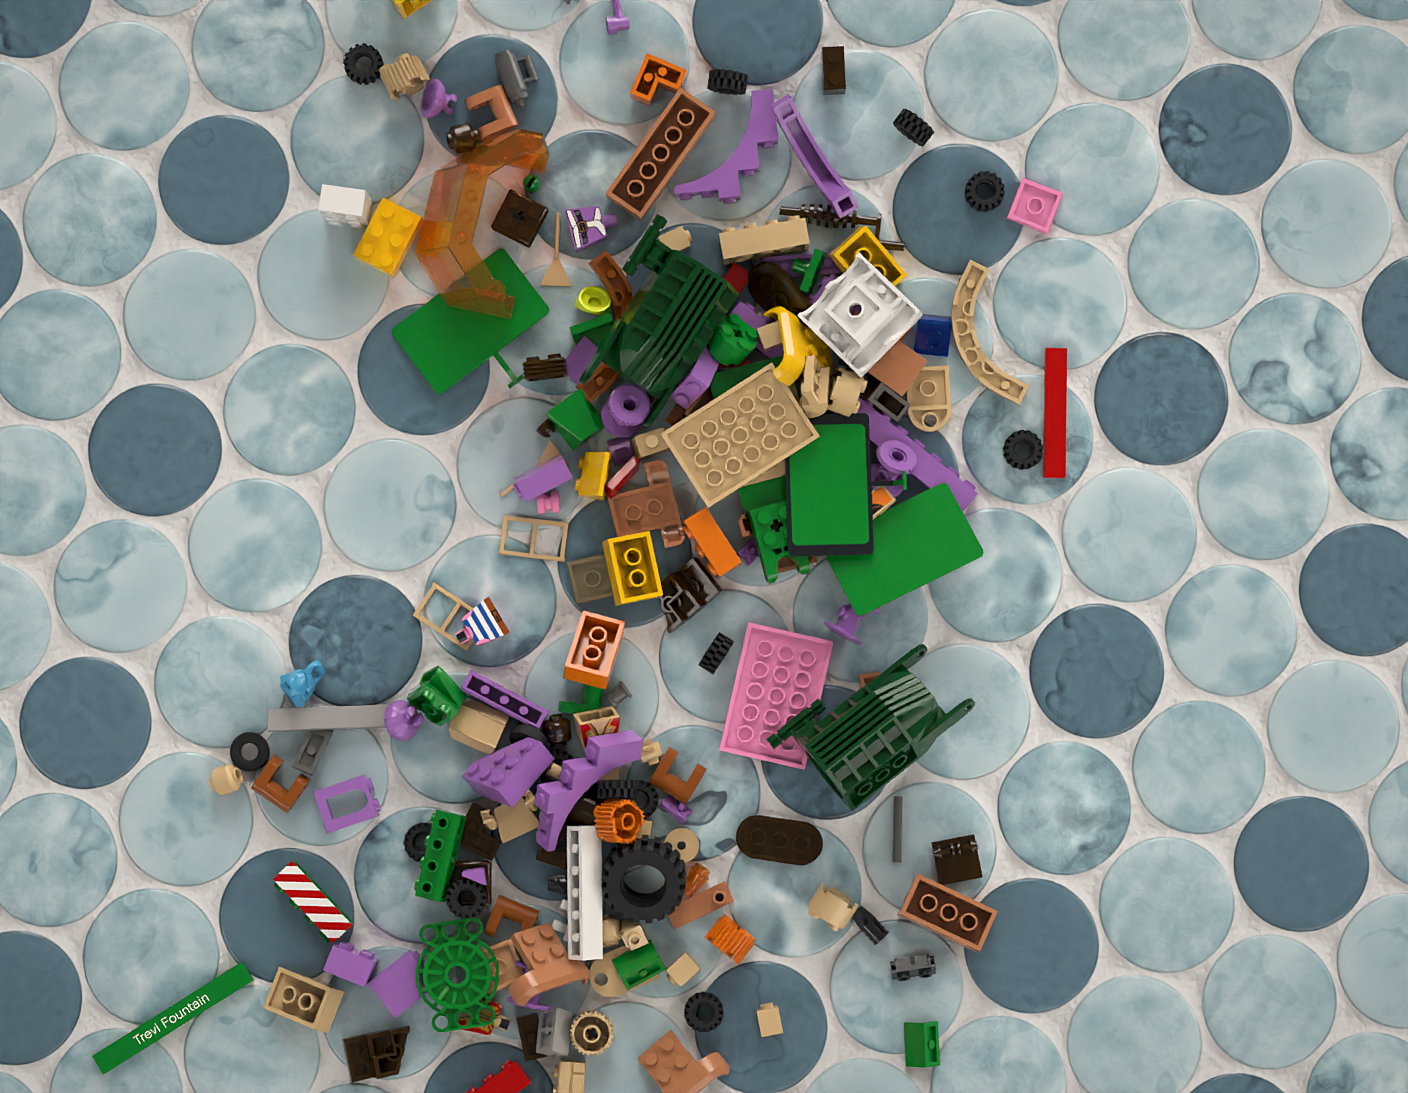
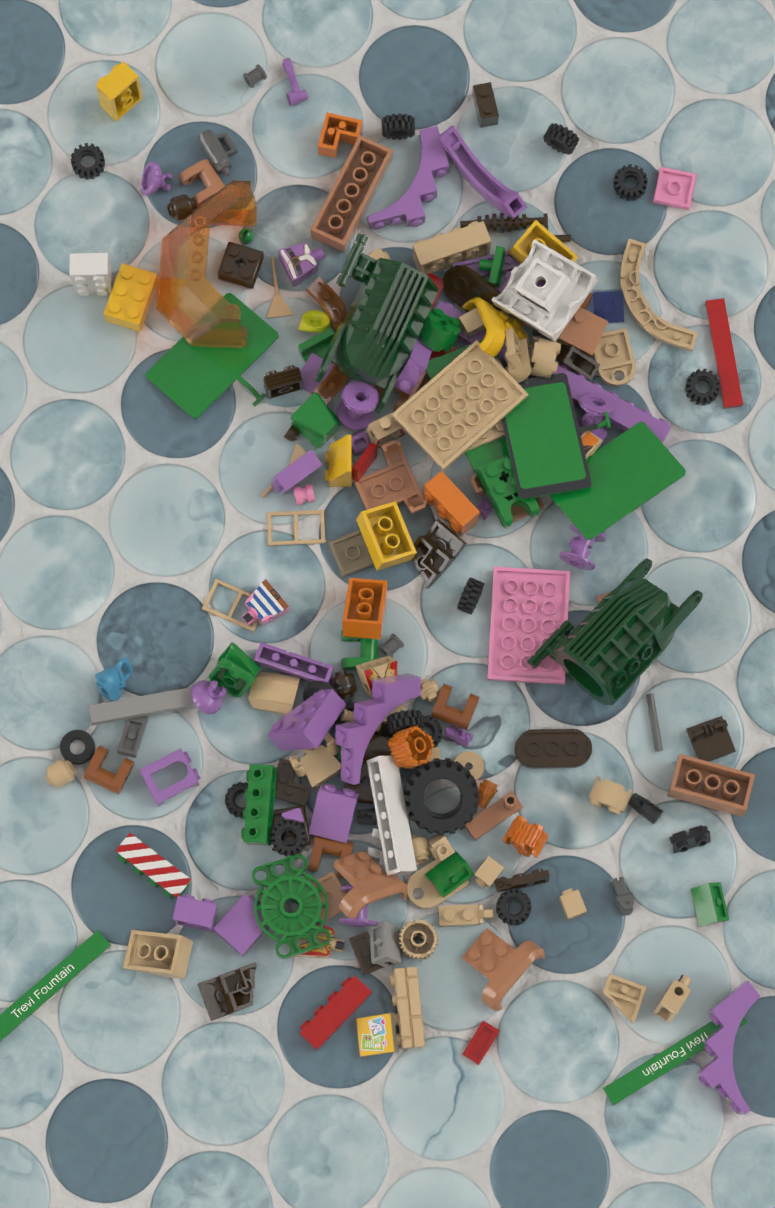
camera: 10 degrees left, 10 degrees down
tan brick [379,53,430,100] -> none
none -> medium lavender brick [309,784,359,843]
none -> tan hinge [439,905,494,927]
none -> dark brown hinge [495,869,550,893]
none -> dark grey piece [612,877,634,916]

